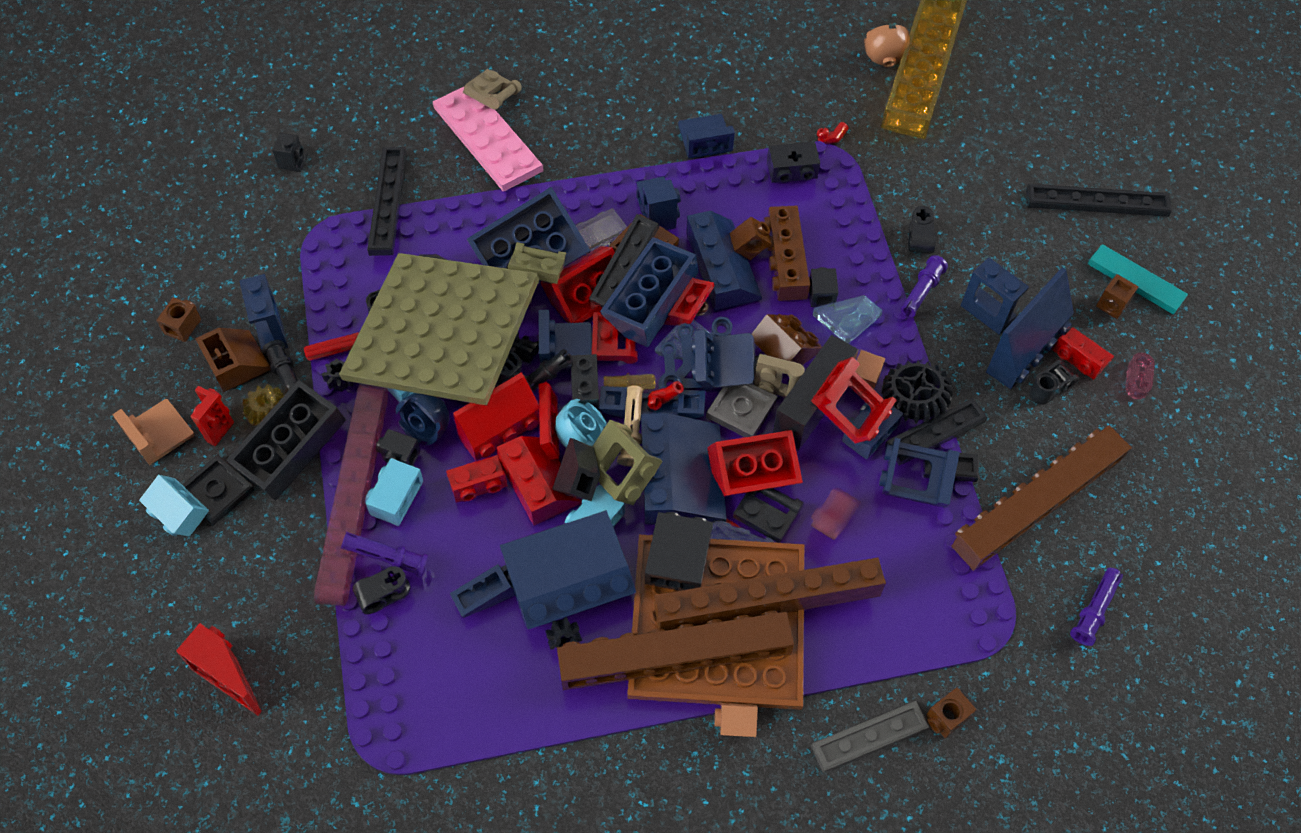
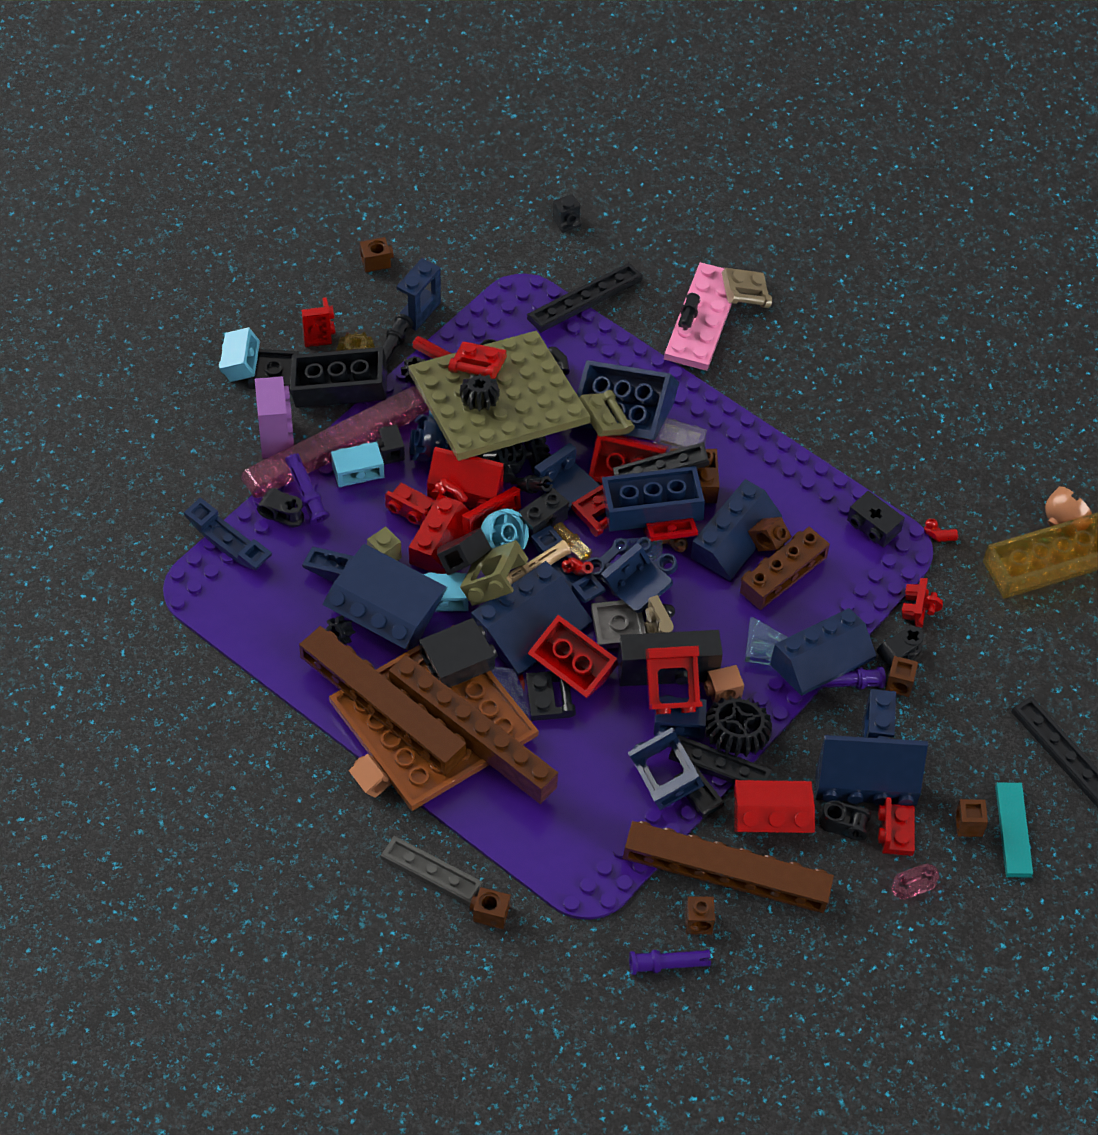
camera: 50 degrees right, 5 degrees down
nougat bracket [112,399,194,465] -> none
red slope [176,623,261,716] -> none
reddish brown slope [195,327,271,392] -> none
dark blue brick [636,176,681,230] -> none
dark blue bracket [678,114,735,159] -> none
reddish brown slope [752,314,822,365] -> none
black brick [809,267,839,307] -> none
clear pink brick [811,488,861,540] -> none
none -> dark blue slope [184,497,272,570]
none -> medium lavender brick [255,376,294,459]
none -> olive brick [367,526,402,561]
none -> red arm [435,478,468,503]
none -> red plate [448,342,507,379]
none -> black gear [459,373,500,412]
none -> black axle [678,293,700,331]
none -> reddish brown brick [685,896,715,934]
none -> red slope [734,780,815,833]
none -> dark blue slope [770,608,877,696]
none -> reddish brown brick [885,656,918,697]
none -> red hips [902,578,943,628]

